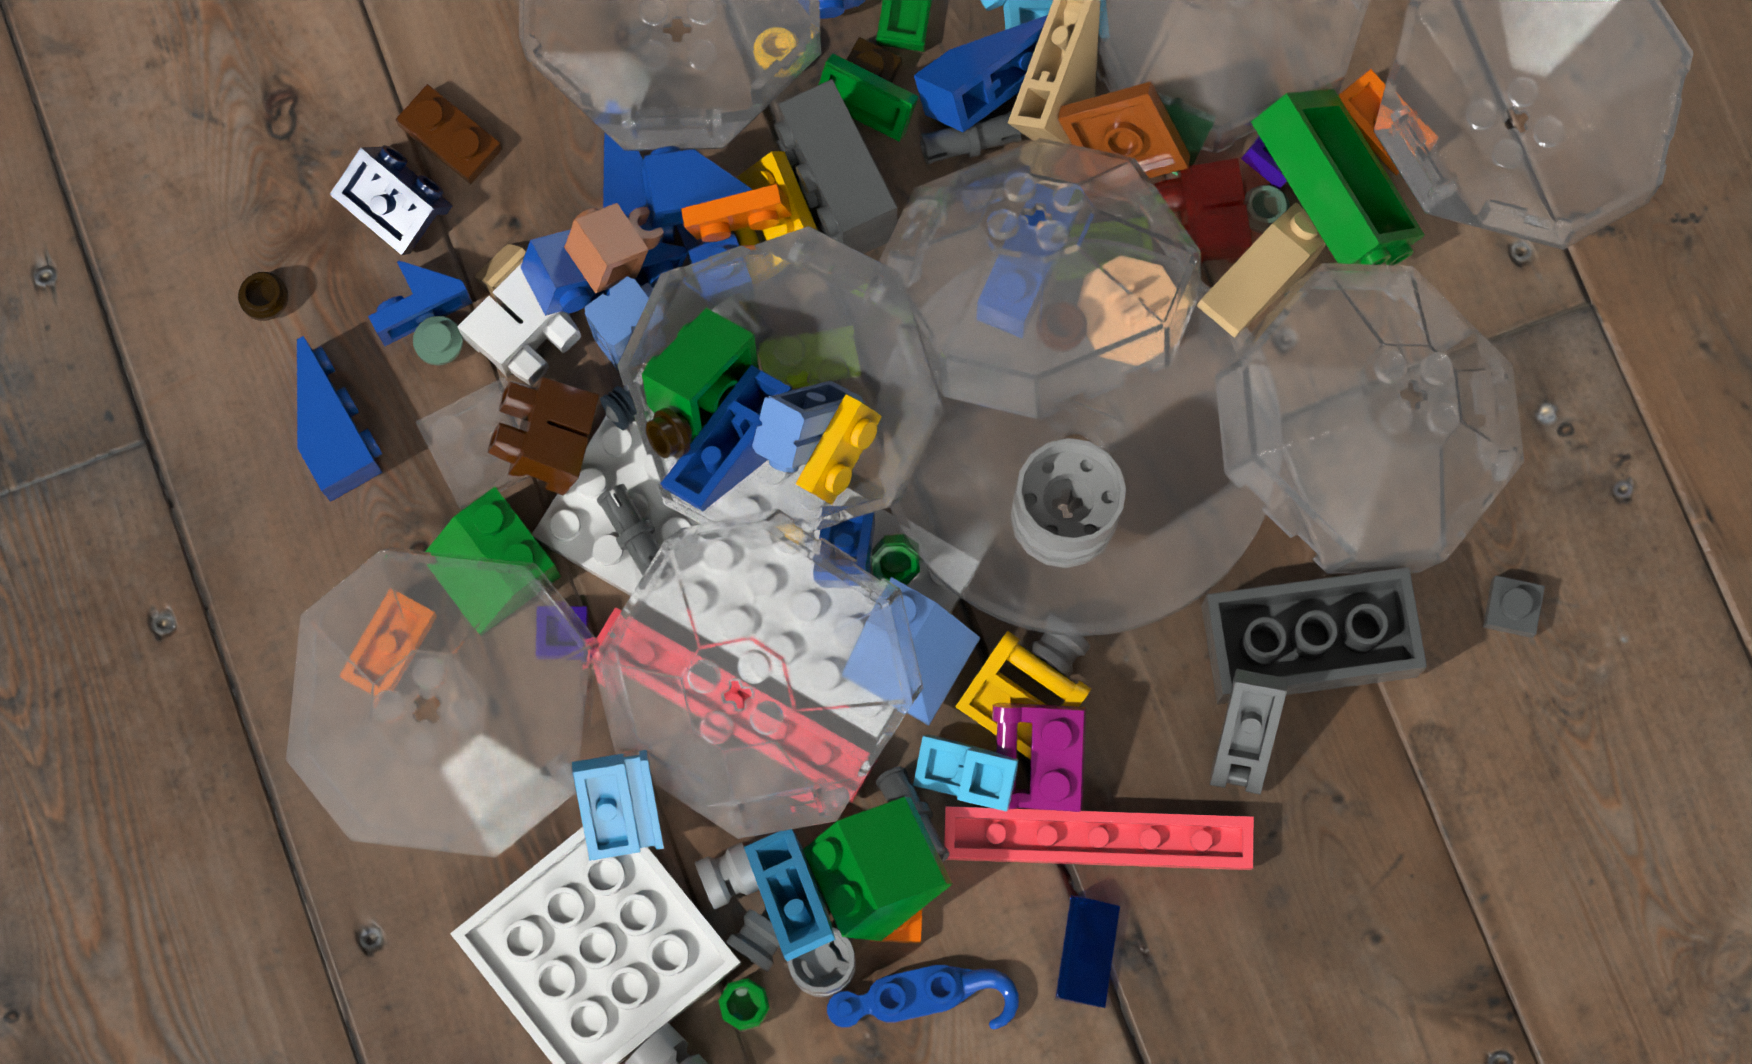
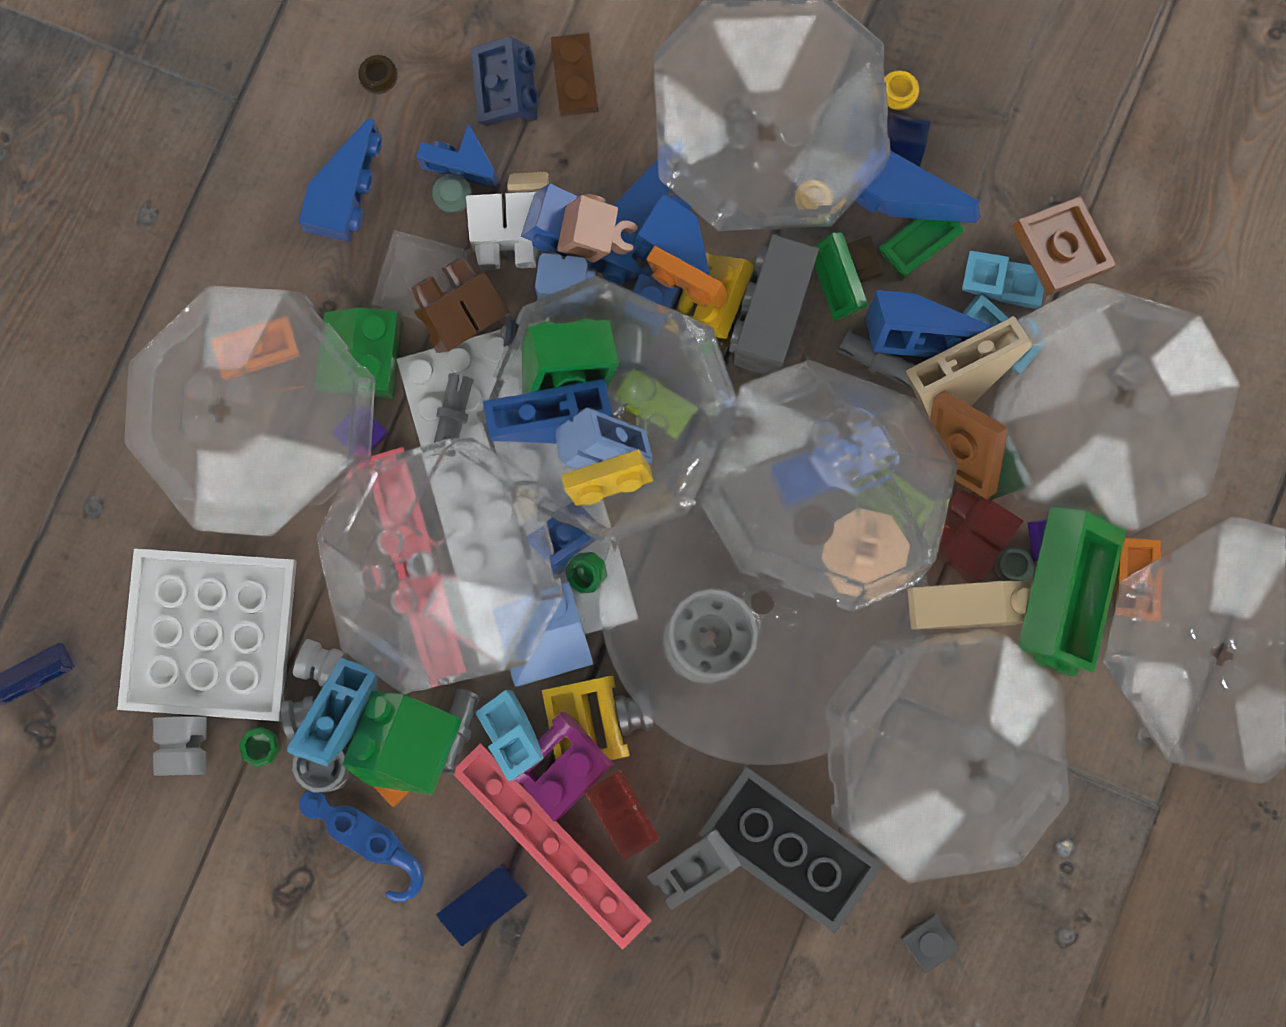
camera: 45 degrees right, 5 degrees up
plate [572,750,664,861] -> none
dark brown plate [646,408,692,459] -> none
none -> clear red hips [584,770,660,861]

